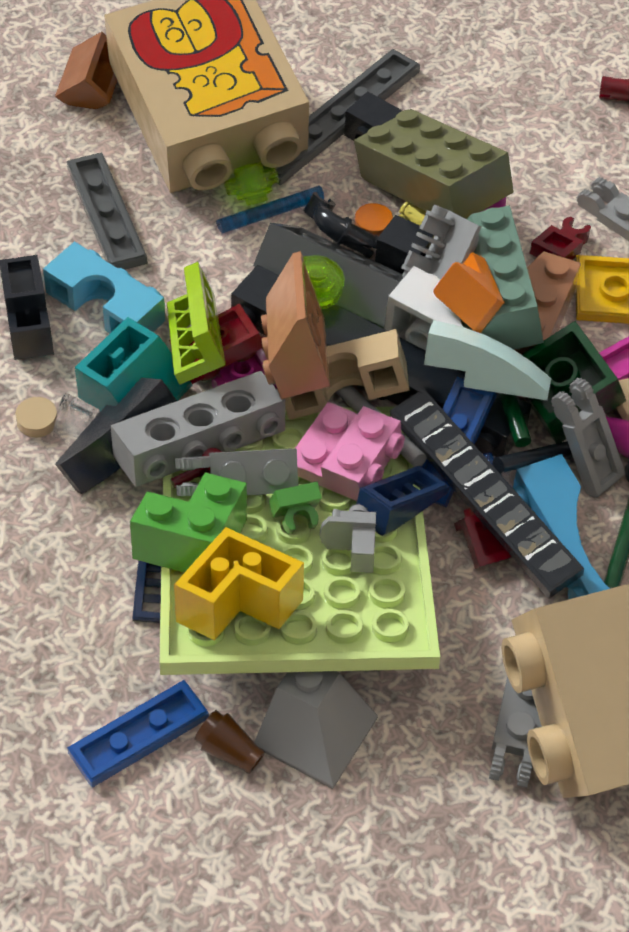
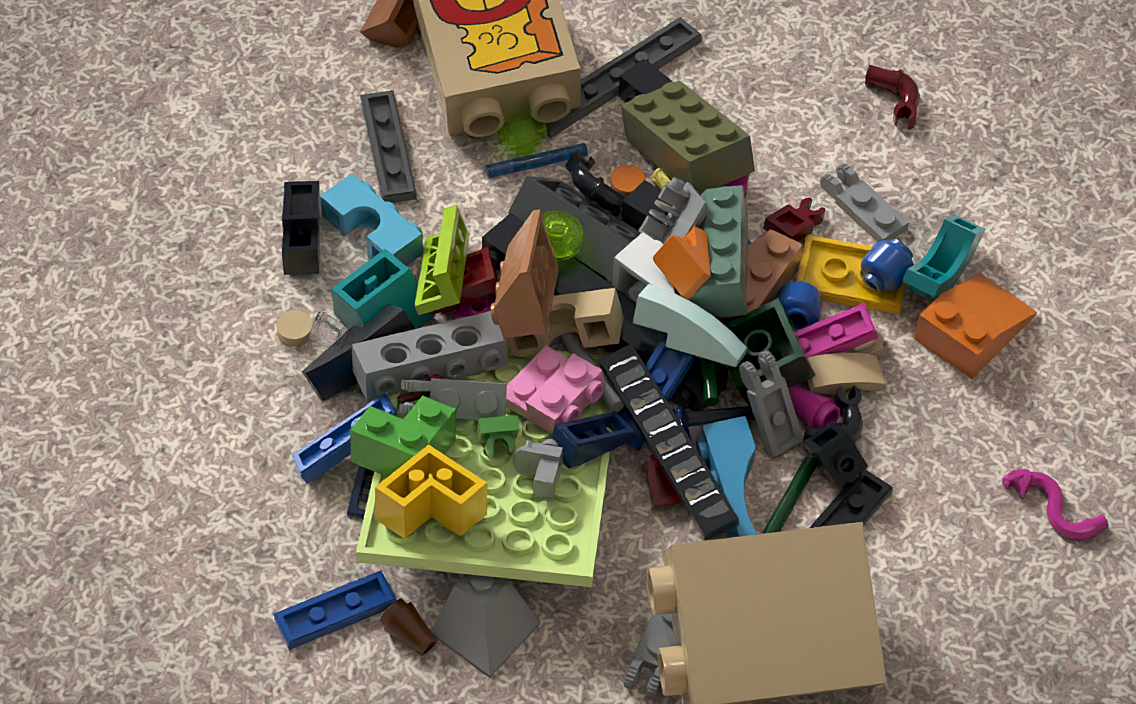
camera: 10 degrees right, 0 degrees up
none -> blue tile [292,393,400,484]
none -> blue head [776,281,822,331]

